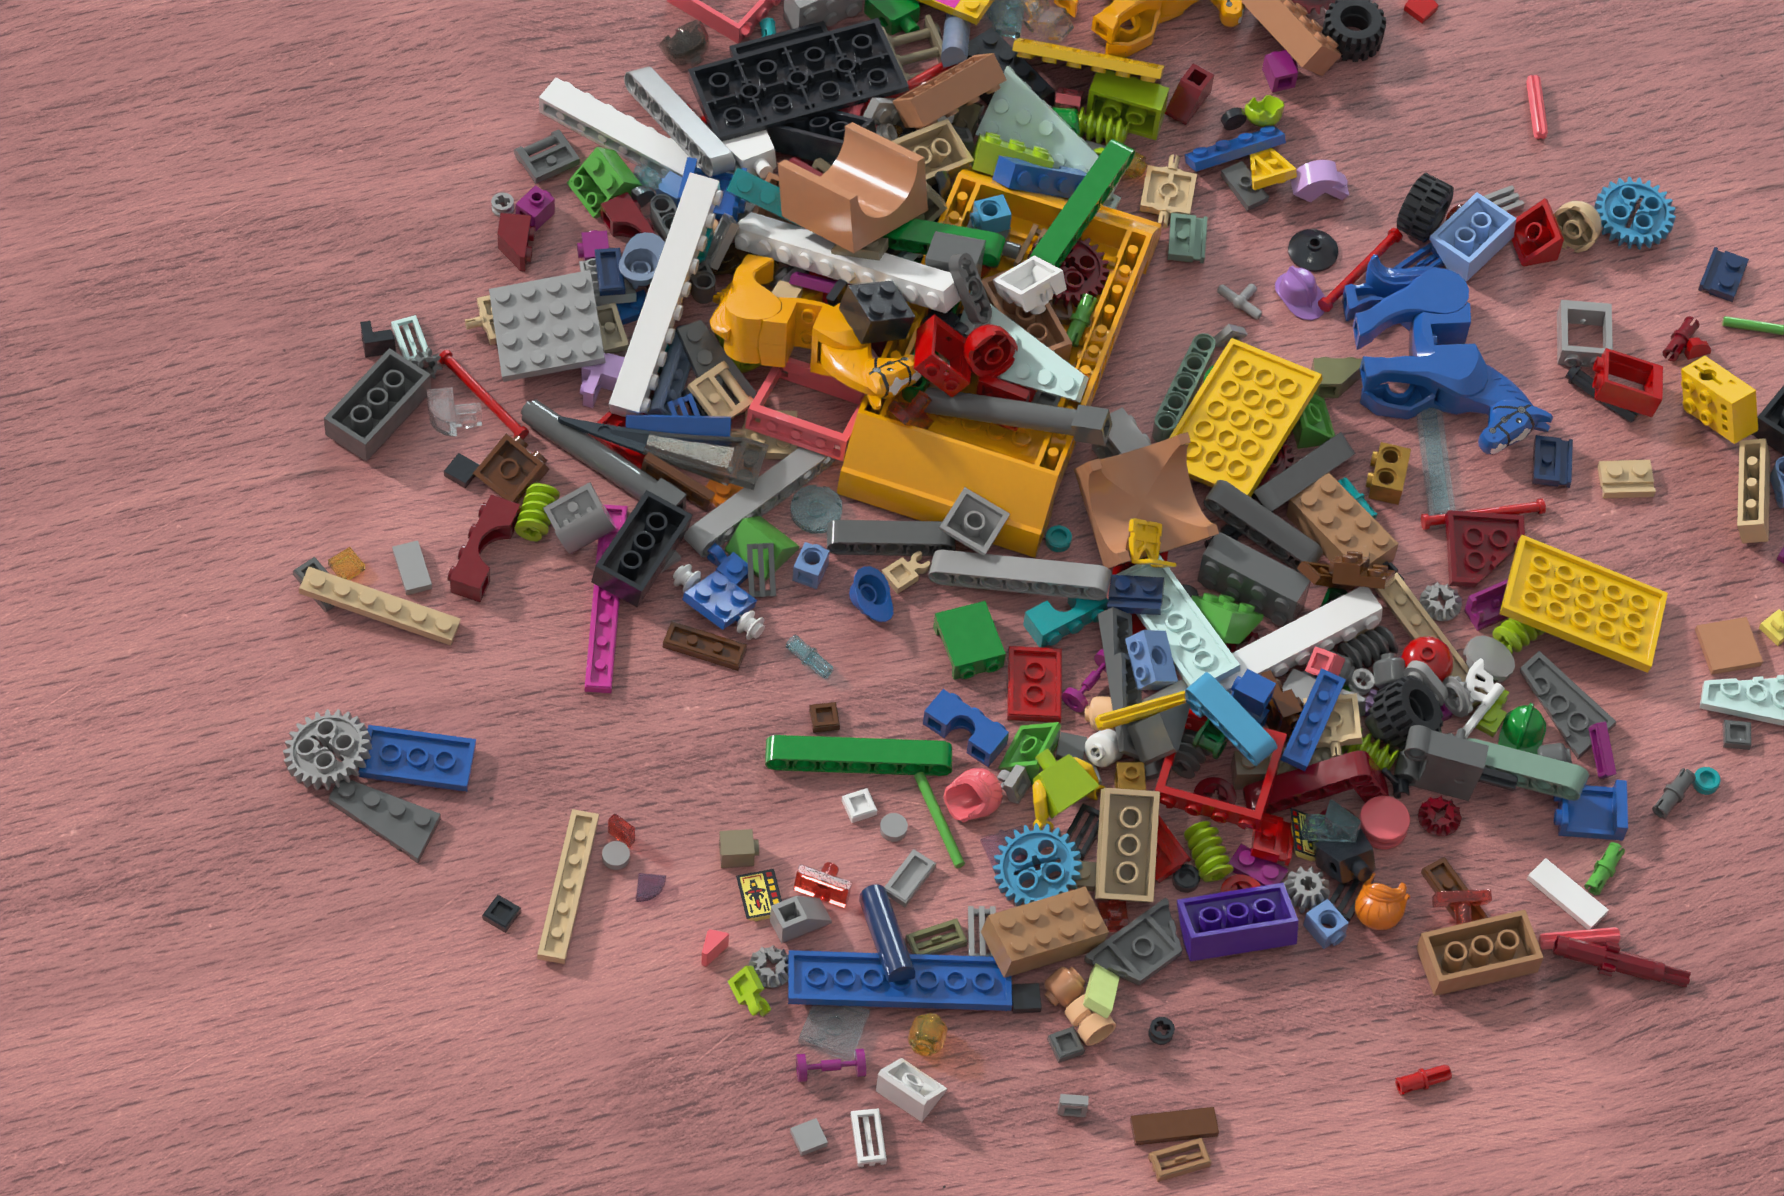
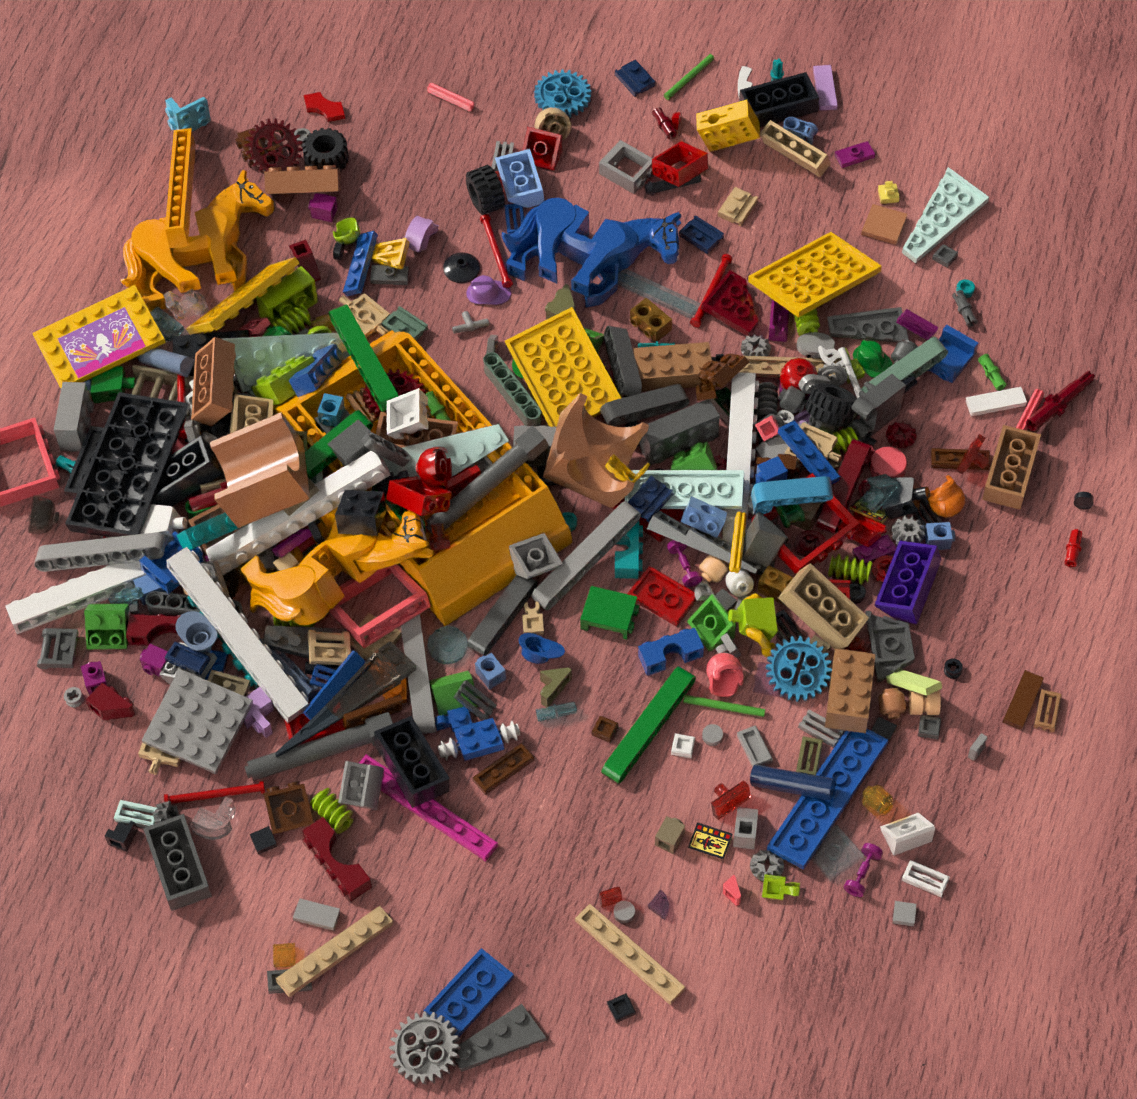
camera: 50 degrees left, 0 degrees up
none -> olive slope [540,667,572,708]
none -> light grey tile [694,580,714,601]
none -> black tile [1074,491,1094,509]

